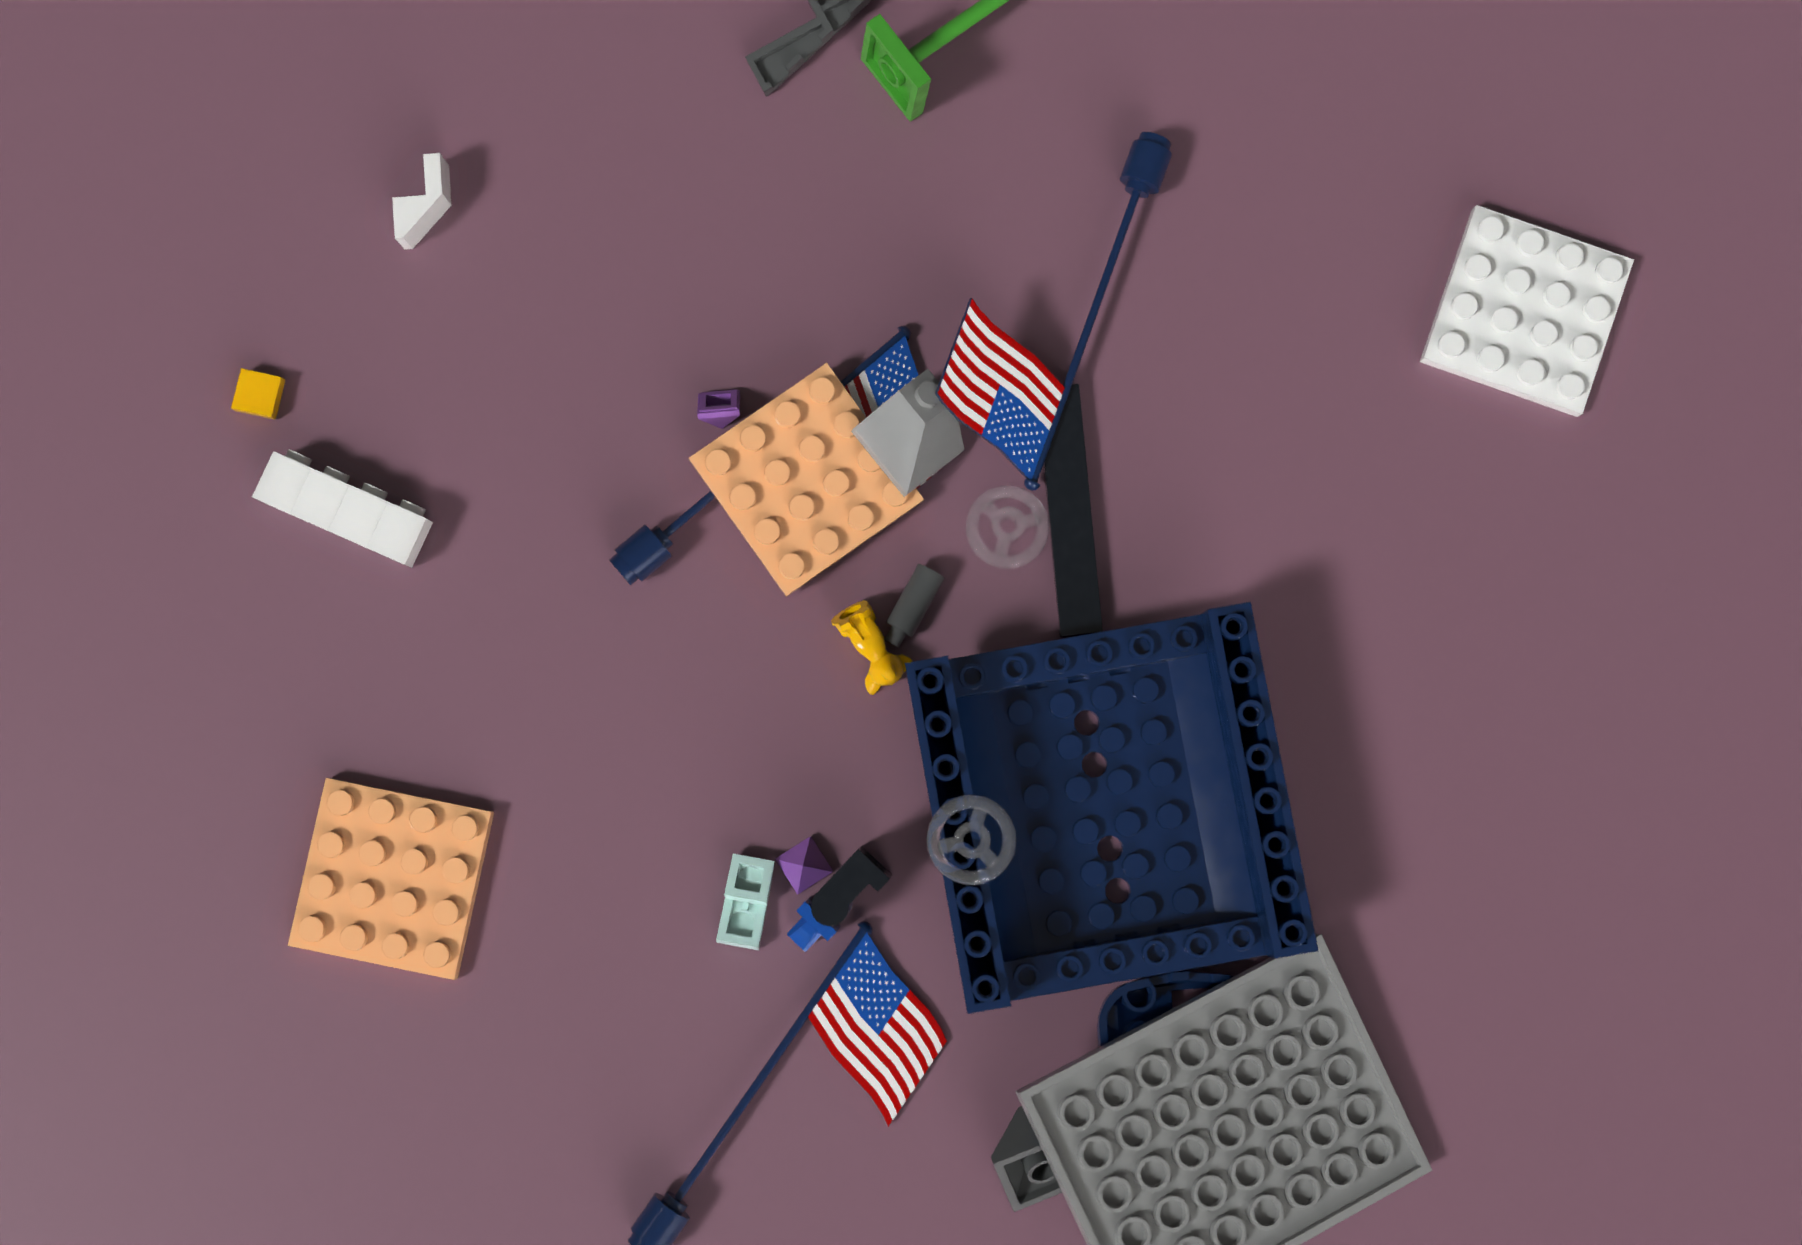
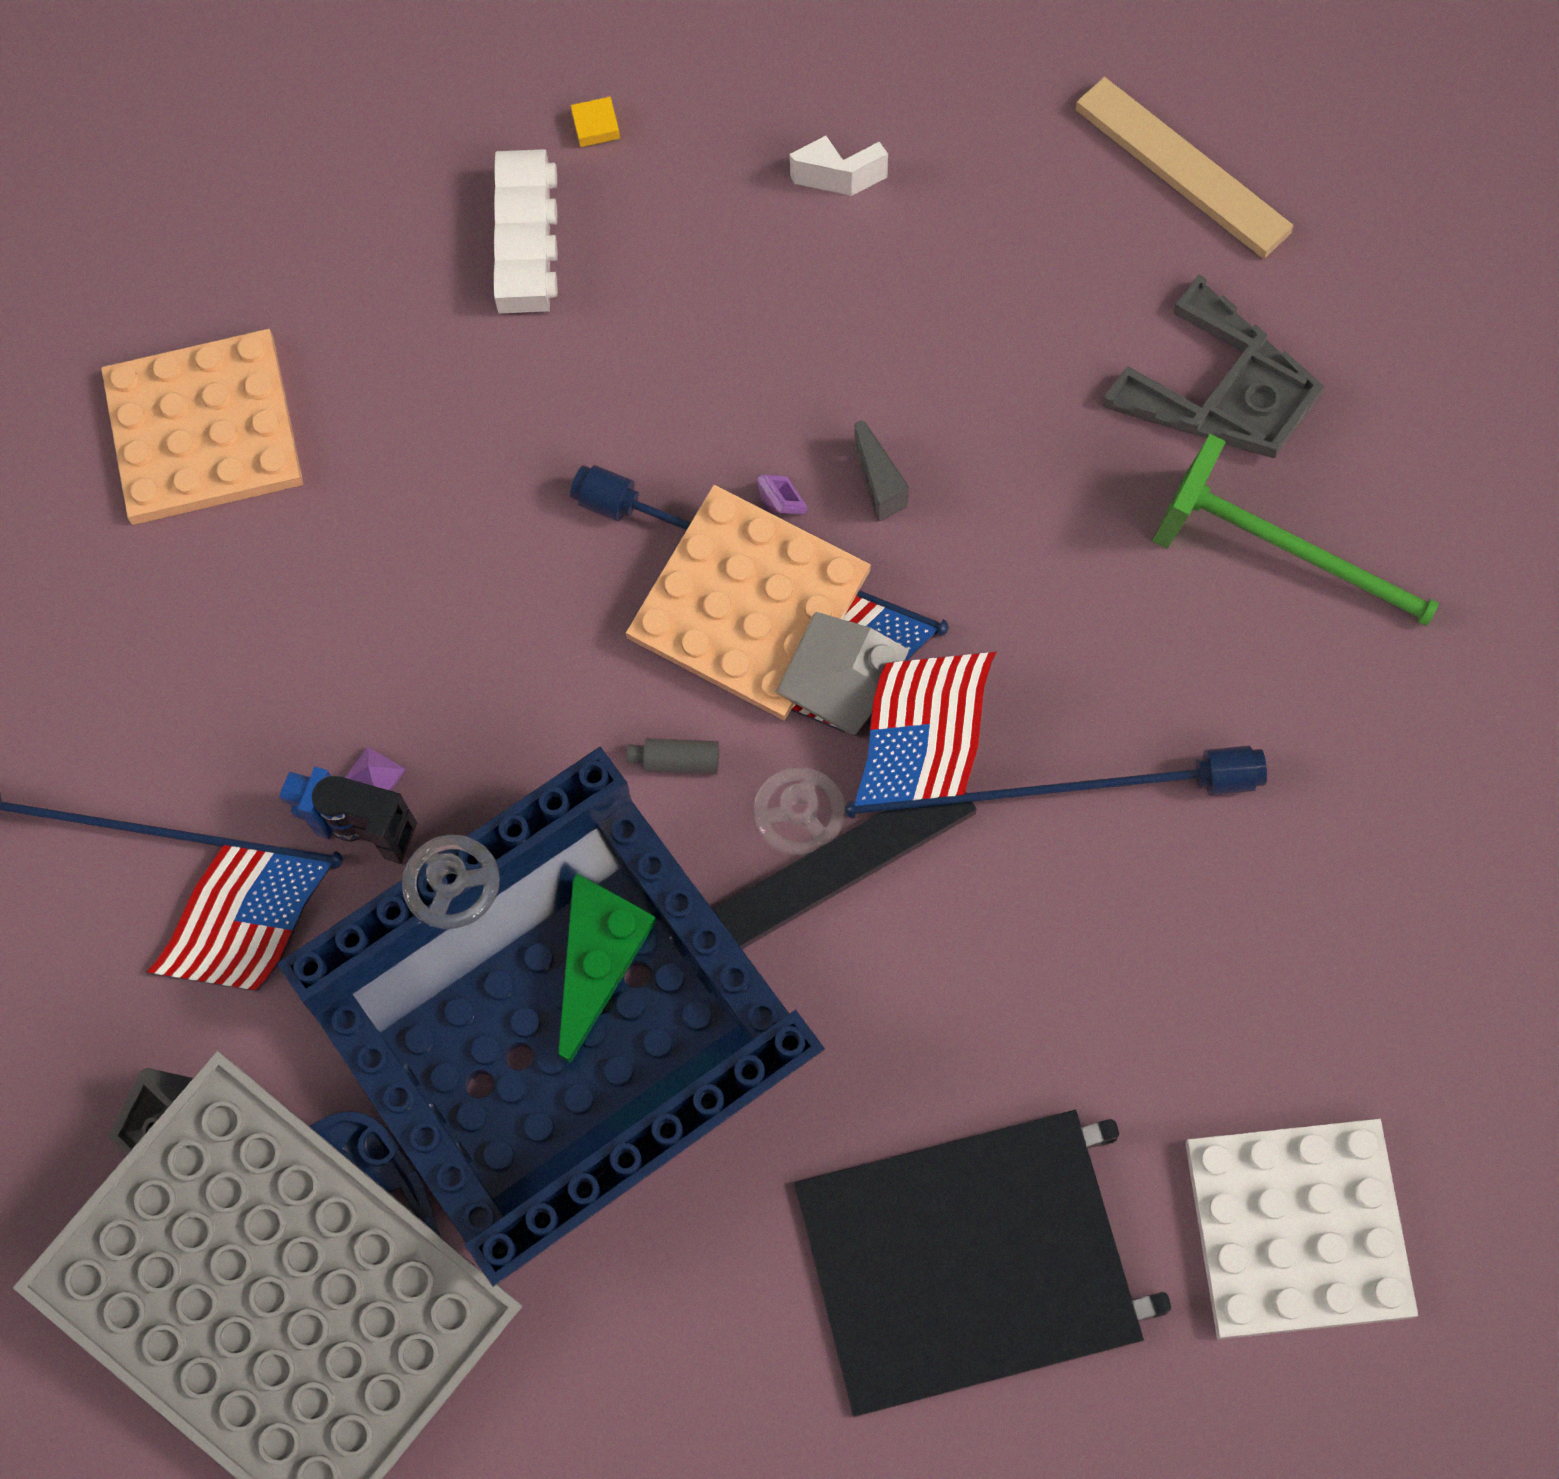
camera: 65 degrees right, 15 degrees down
light aqua slope [716,853,775,951] -> none
yellow animal [831,600,913,695] -> none
none -> green wing [558,874,656,1064]
none -> black flag [795,1109,1171,1417]
none -> dark grey slope [854,420,909,521]

